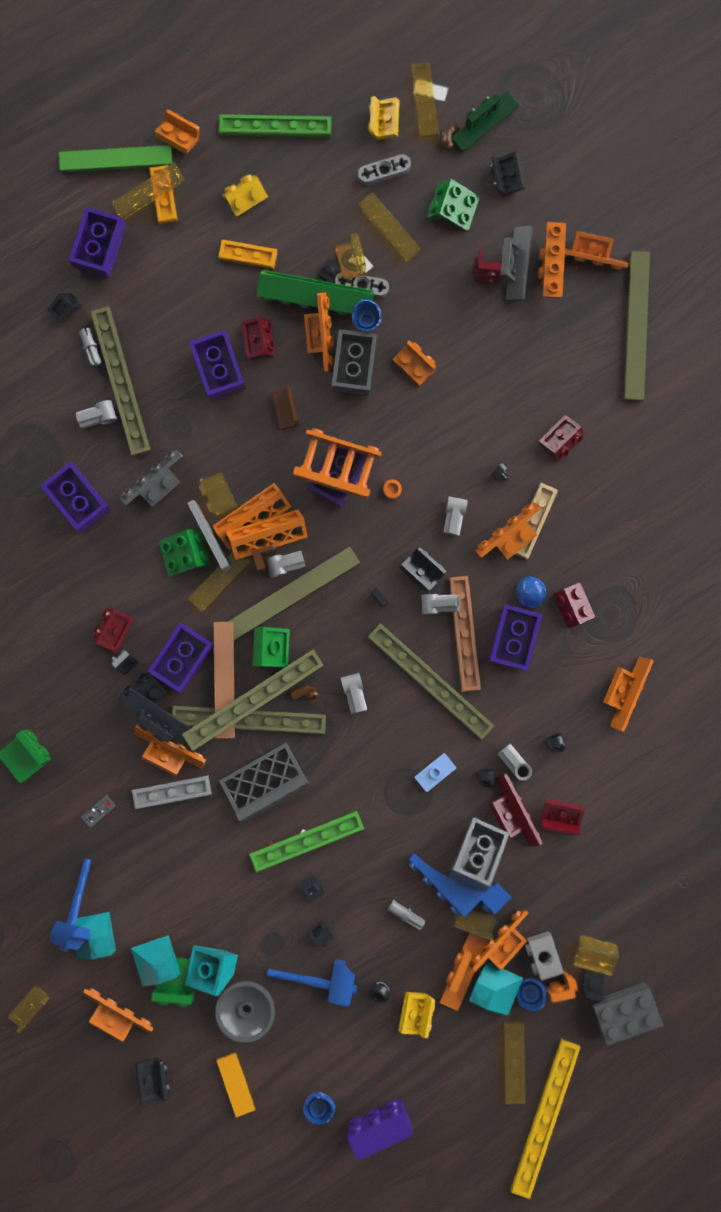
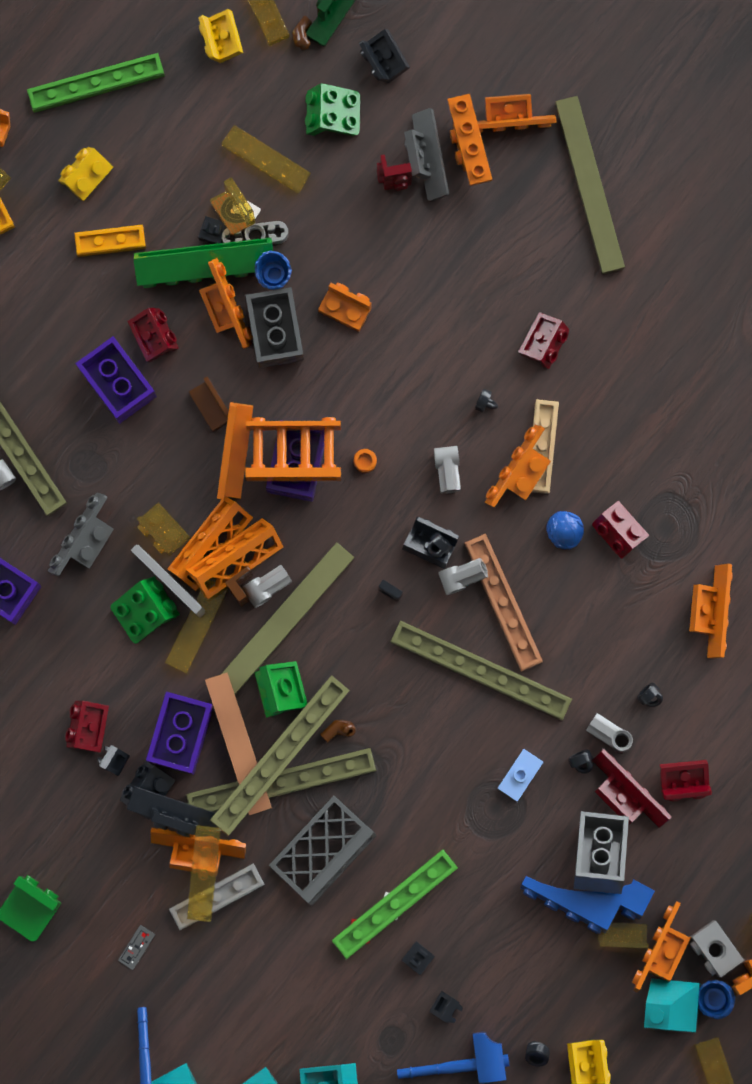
camera: 15 degrees left, 5 degrees down
light grey piece [341,673,367,714] -> none
light grey beam [358,155,411,185] -> none
light grey axle [387,900,425,930] -> none
orange bracket [440,930,488,1011] -> none
dark purple brick [488,605,543,671] -> none
none -> clear yellow tile [187,825,221,922]
none -> orange fence [217,402,253,499]
none -> black tile [428,532,453,557]

